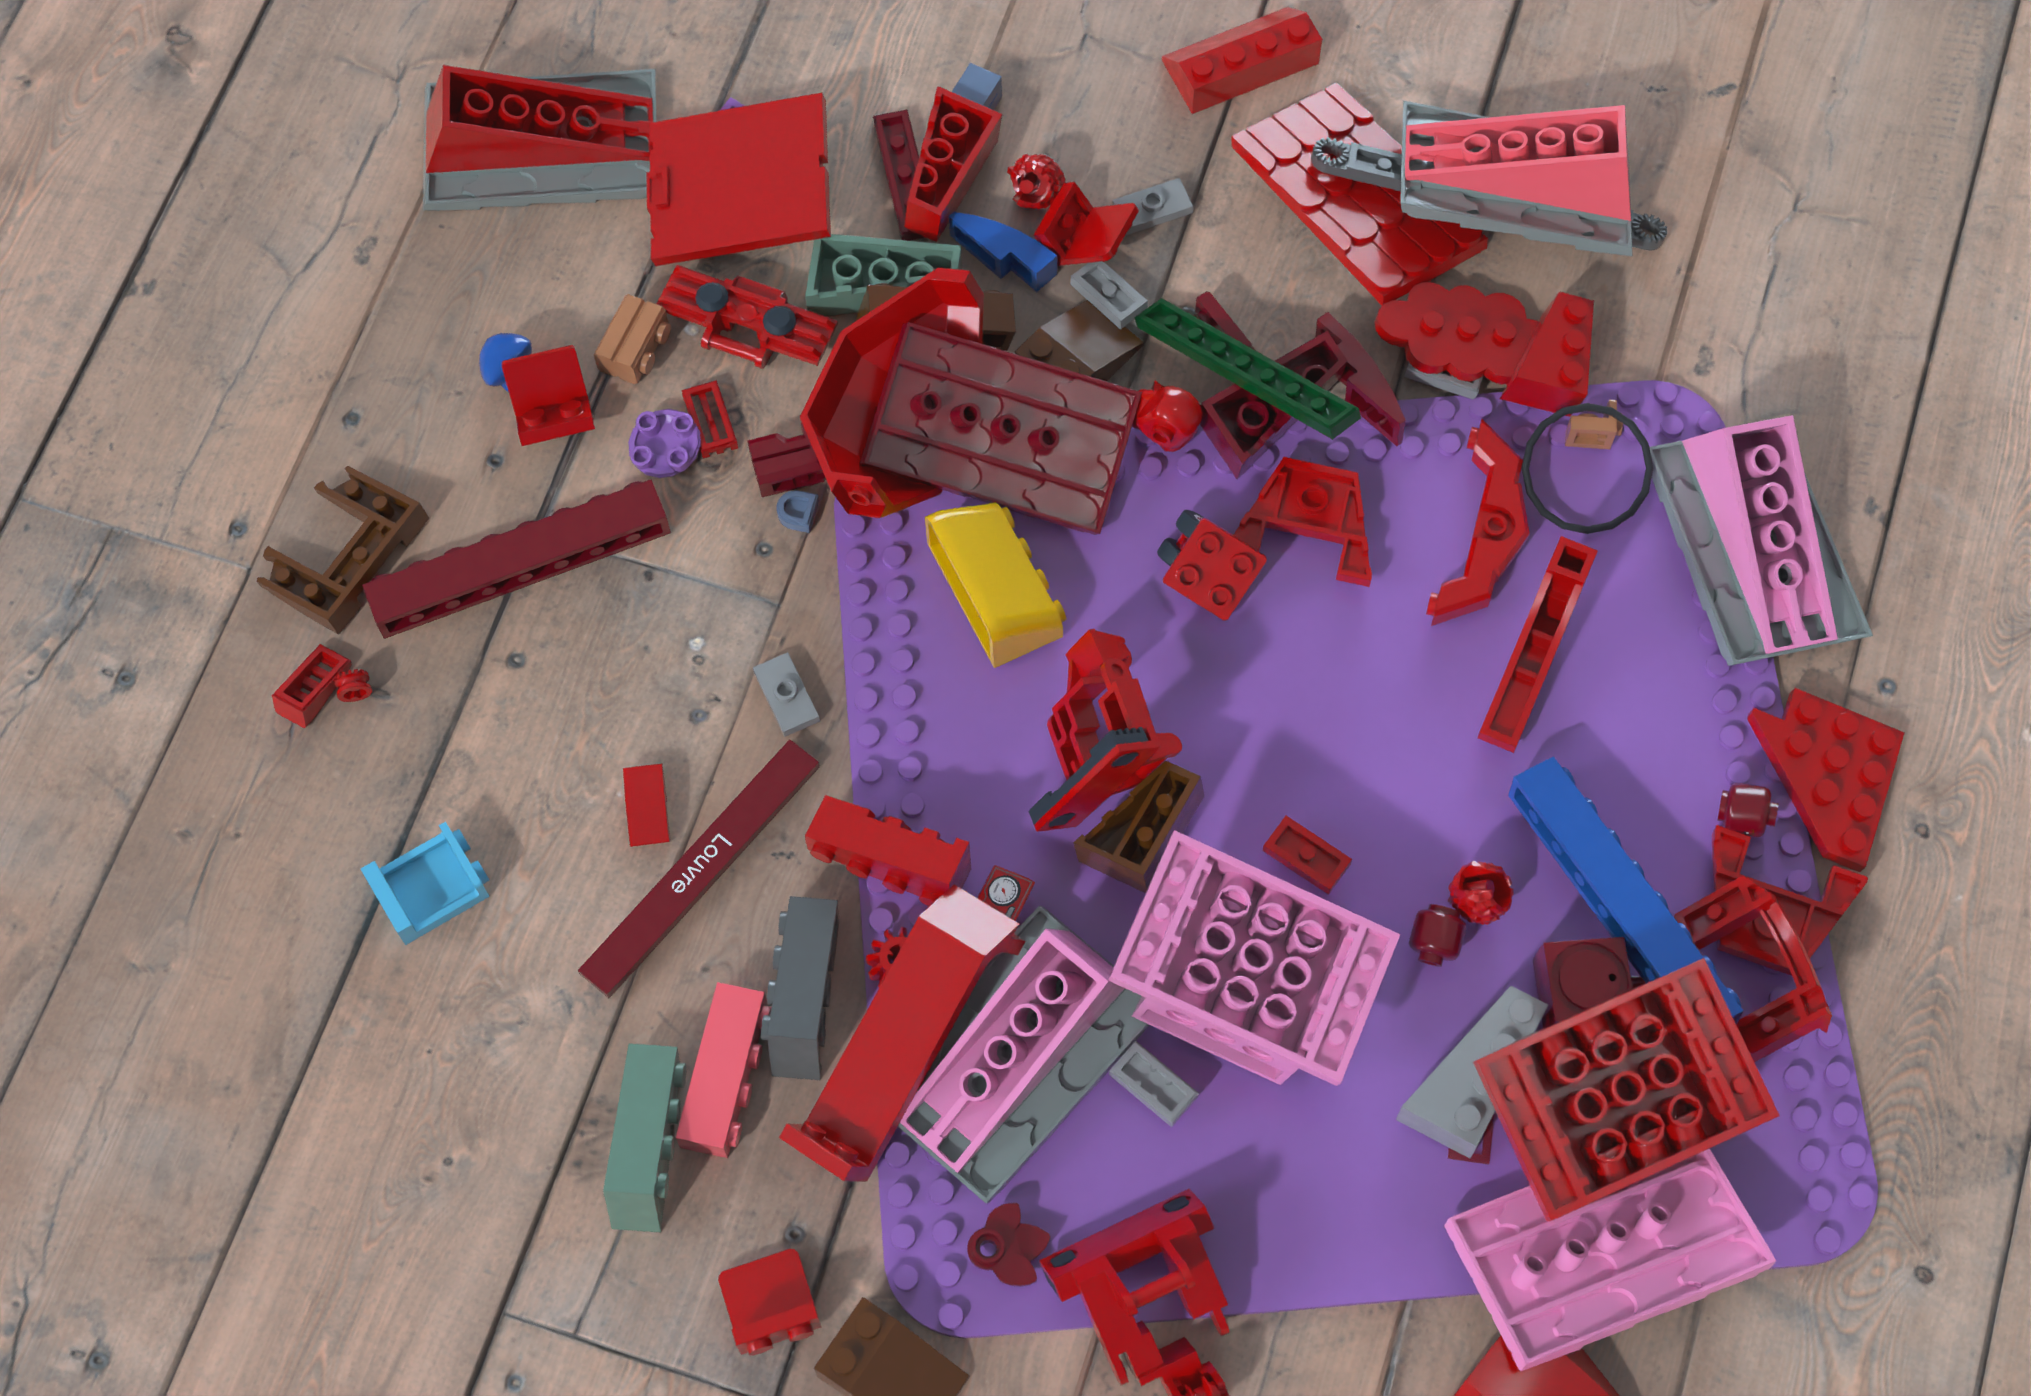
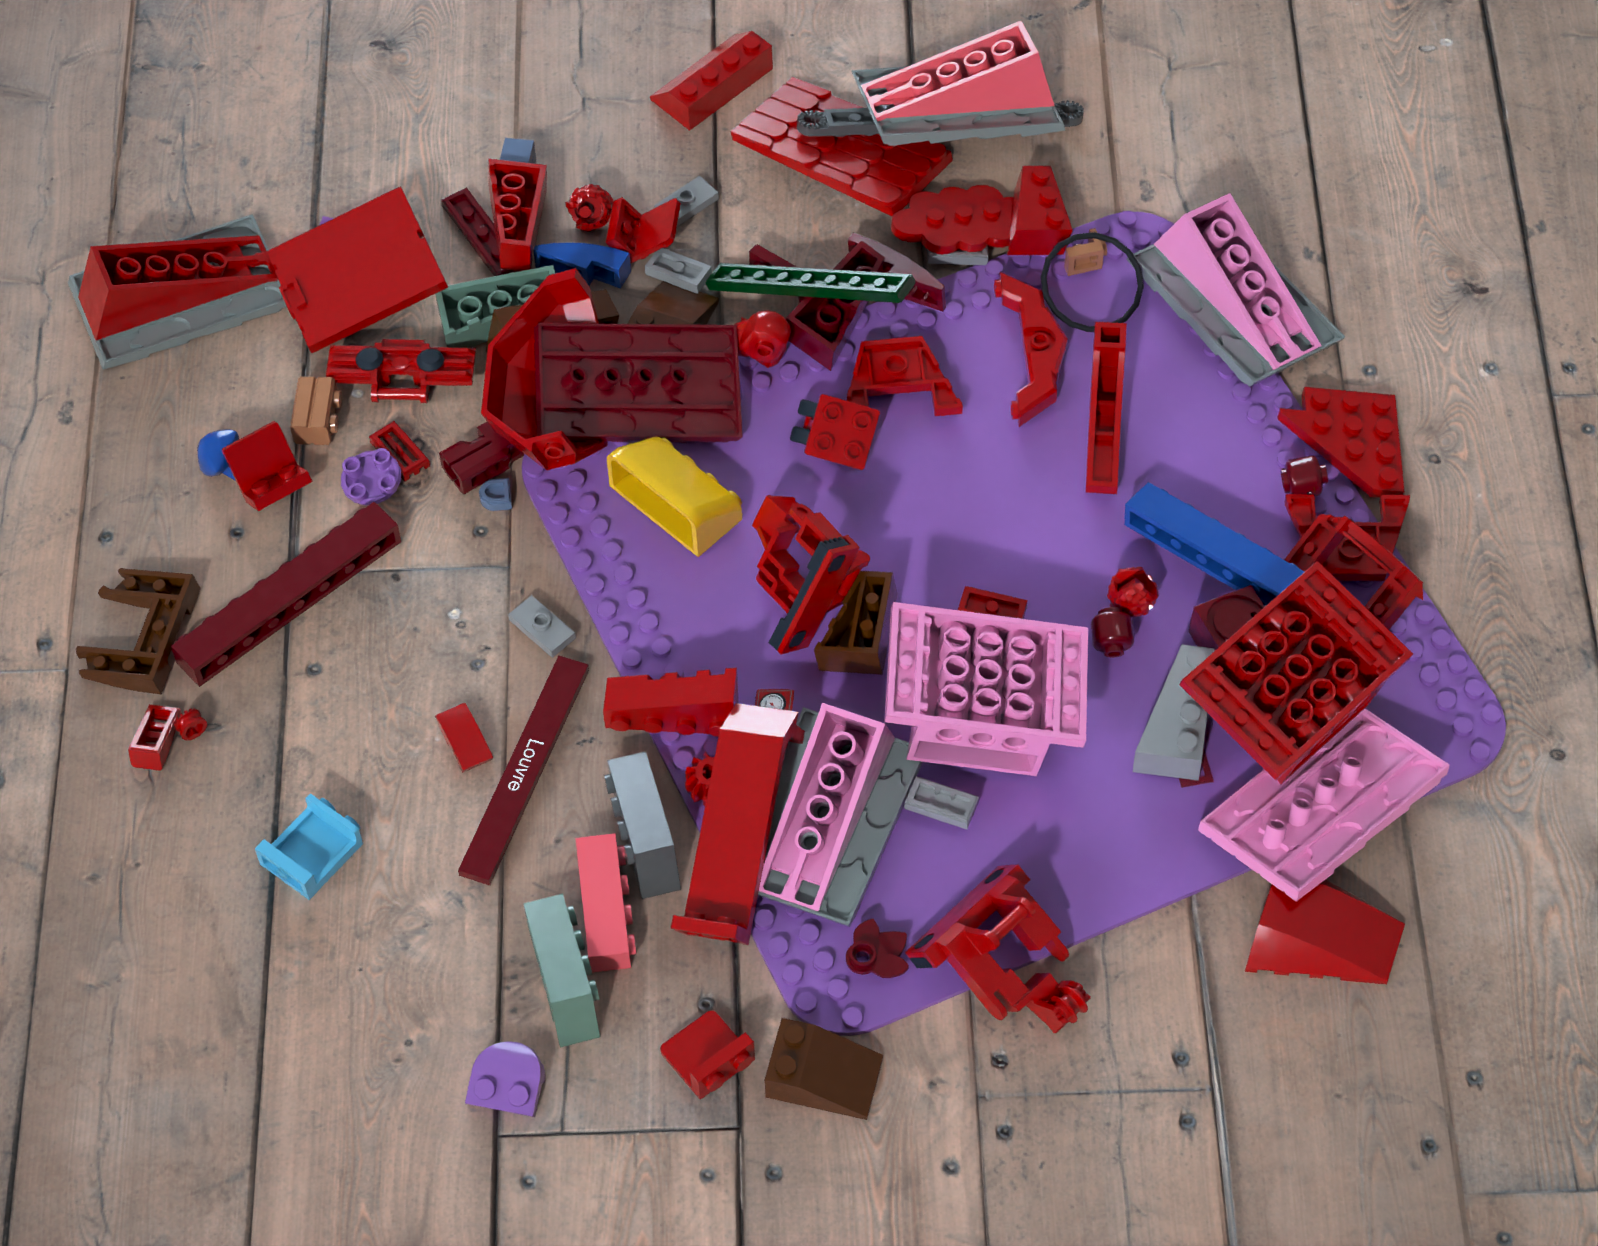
camera: 20 degrees left, 10 degrees down
none -> medium lavender slope [465,1041,545,1117]

